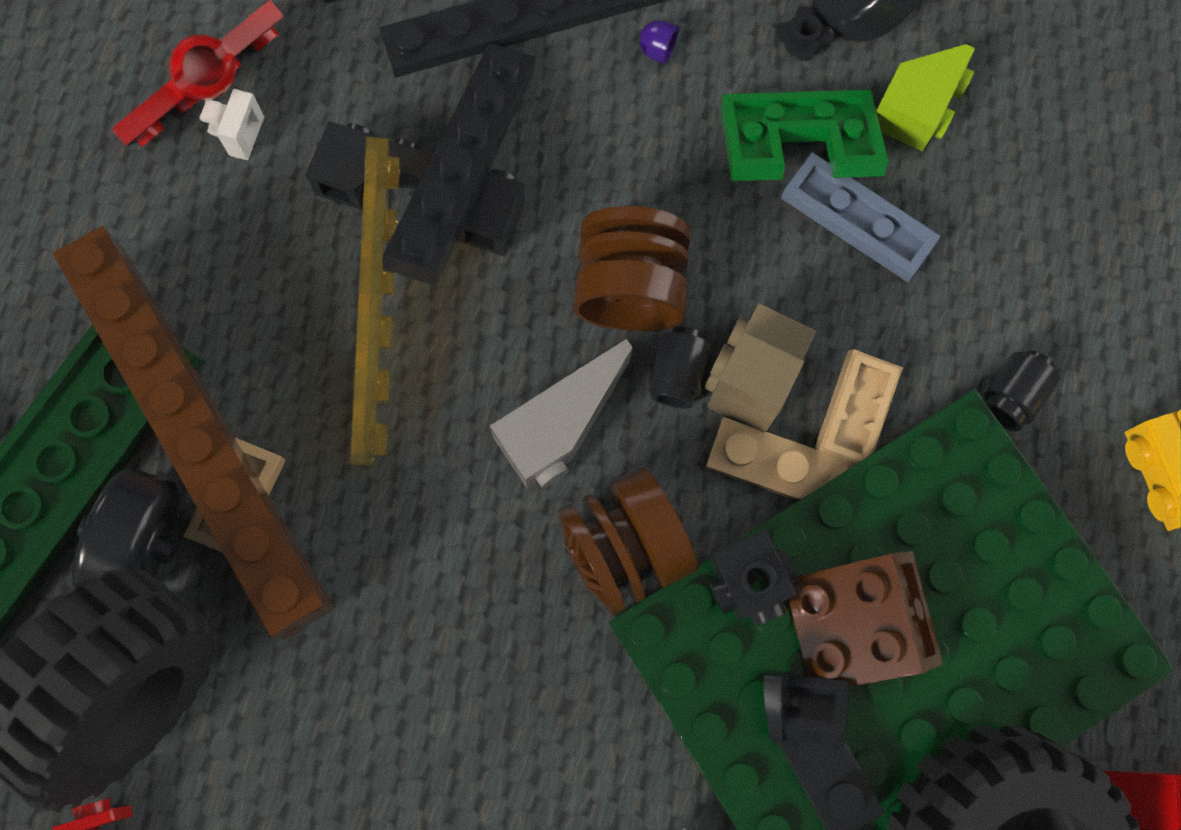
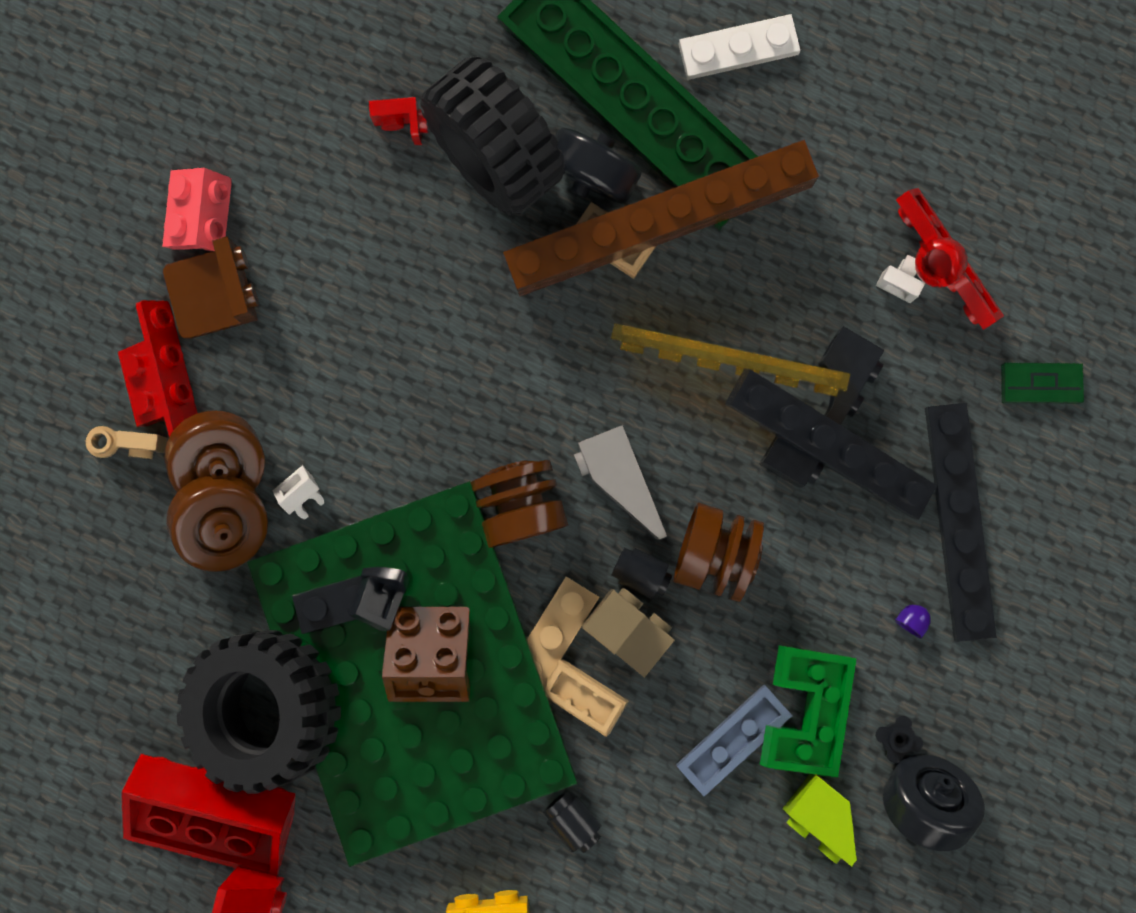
camera: 105 degrees right, 10 degrees up
black brick [707,530,798,627] -> none

